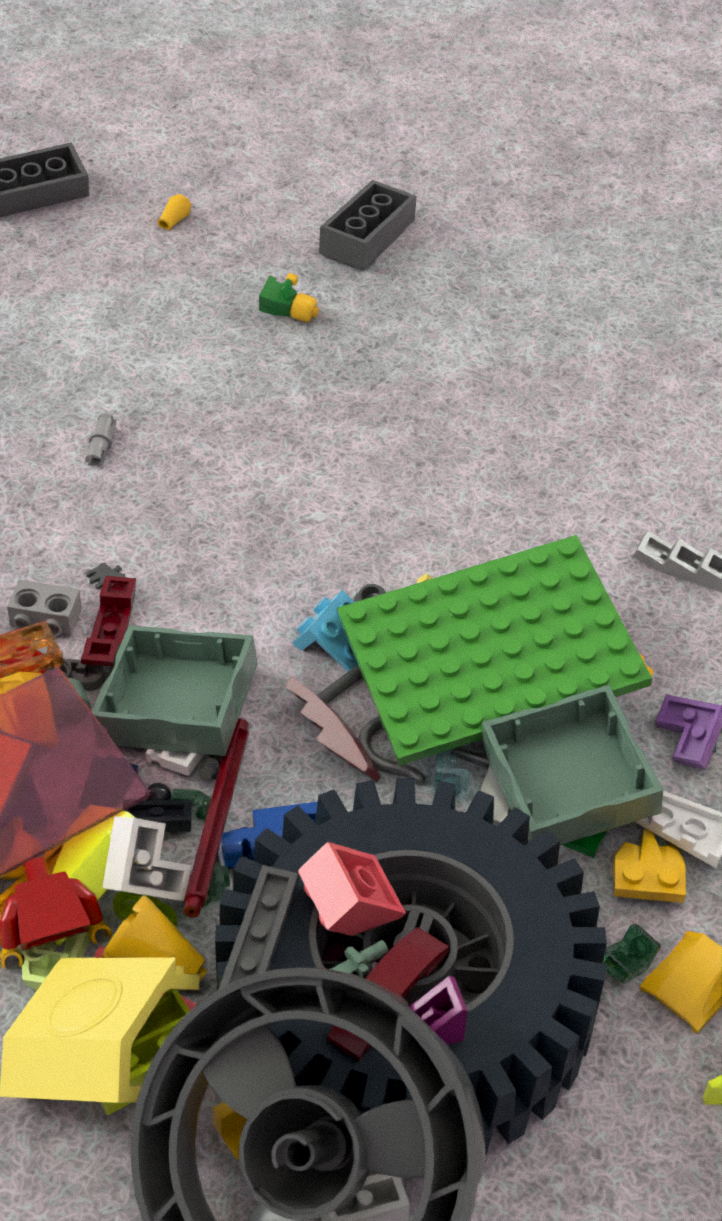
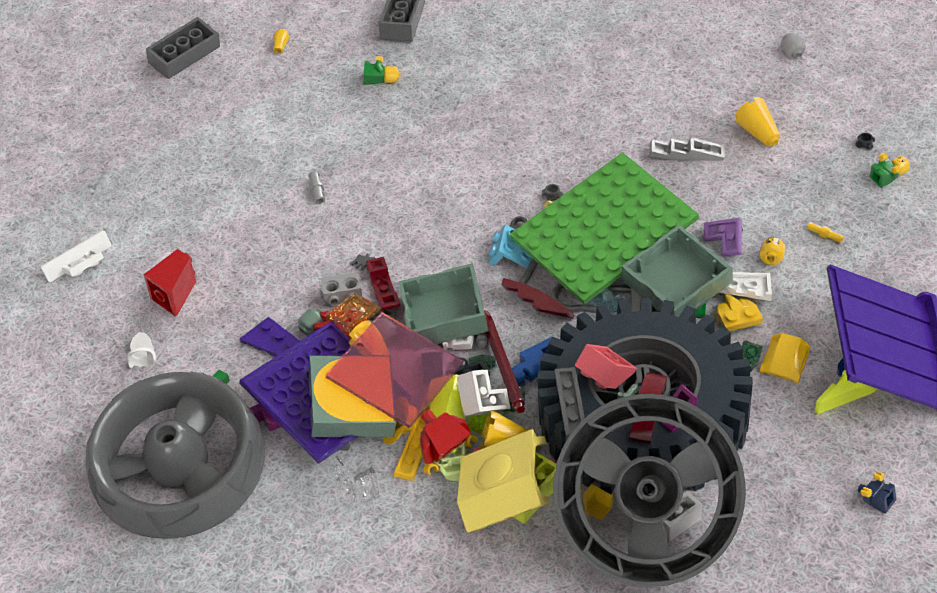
camera: 15 degrees left, 0 degrees up
none -> dark grey plate [542,184,563,202]

